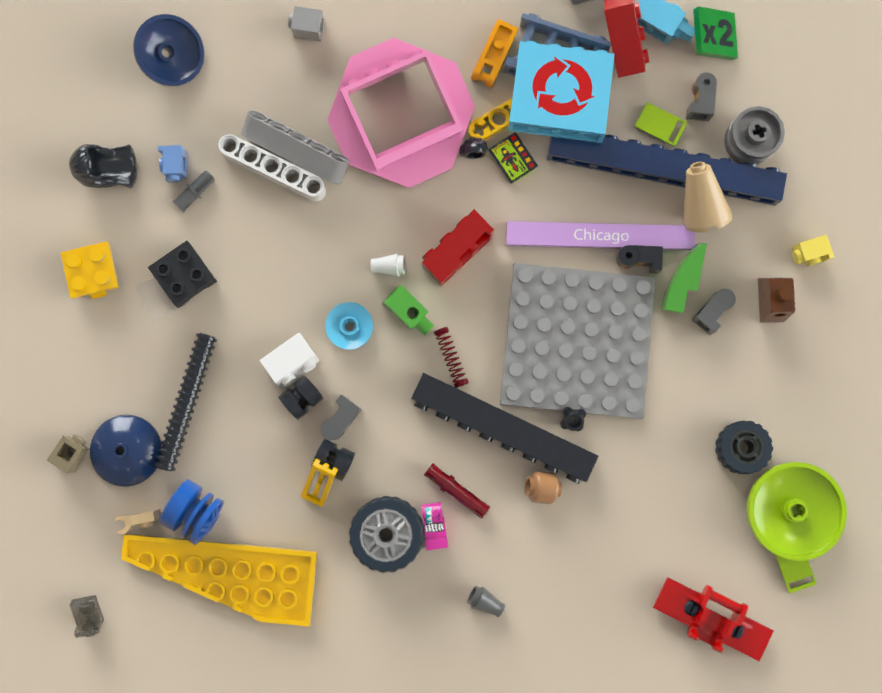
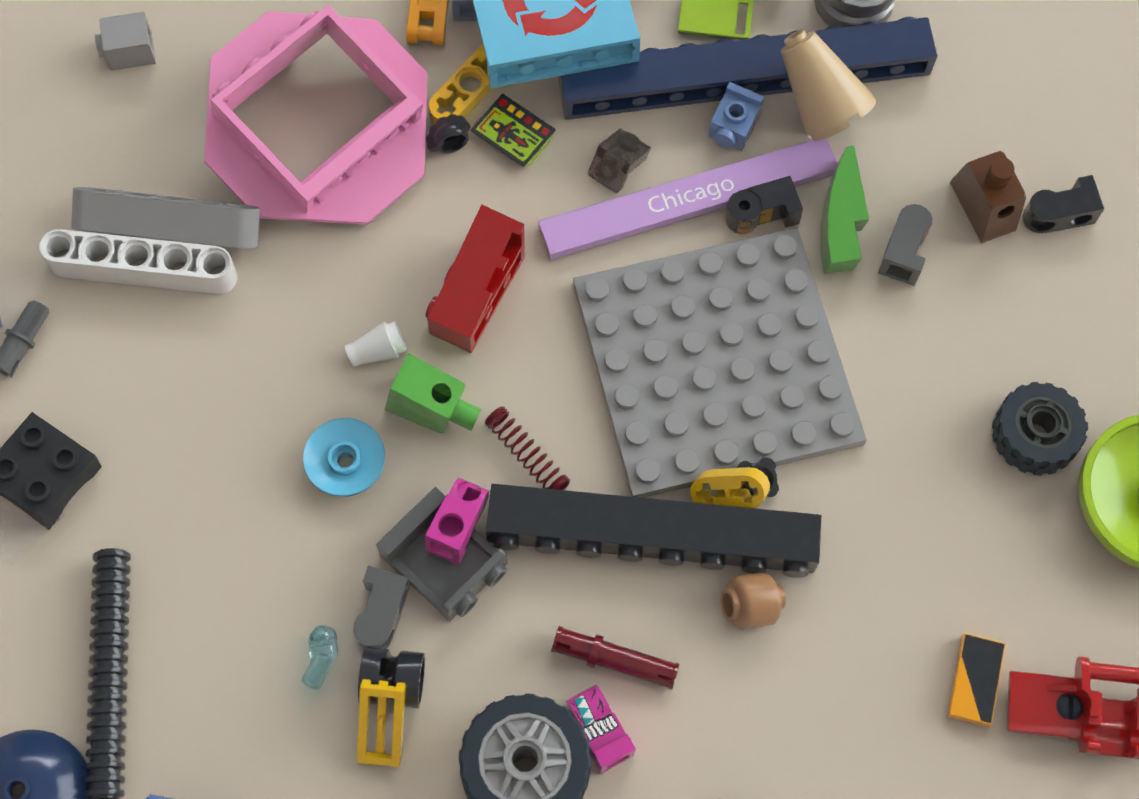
camera: 25 degrees left, 15 degrees down
white brick [260,333,320,388] -> none
black wheel [278,375,324,420] -> none
light yellow brick [792,235,834,266] -> none
none -> clear light blue arm [301,625,338,690]
none -> dark grey panel [376,486,508,622]
none -> dark pink leg [425,478,489,565]
none -> clear smoke bracket [587,128,651,193]
none -> yellow beam [690,467,770,508]
none -> medium blue brick [708,82,764,151]
none -> black tile [947,633,1006,727]
none -> black leg [1023,175,1104,233]

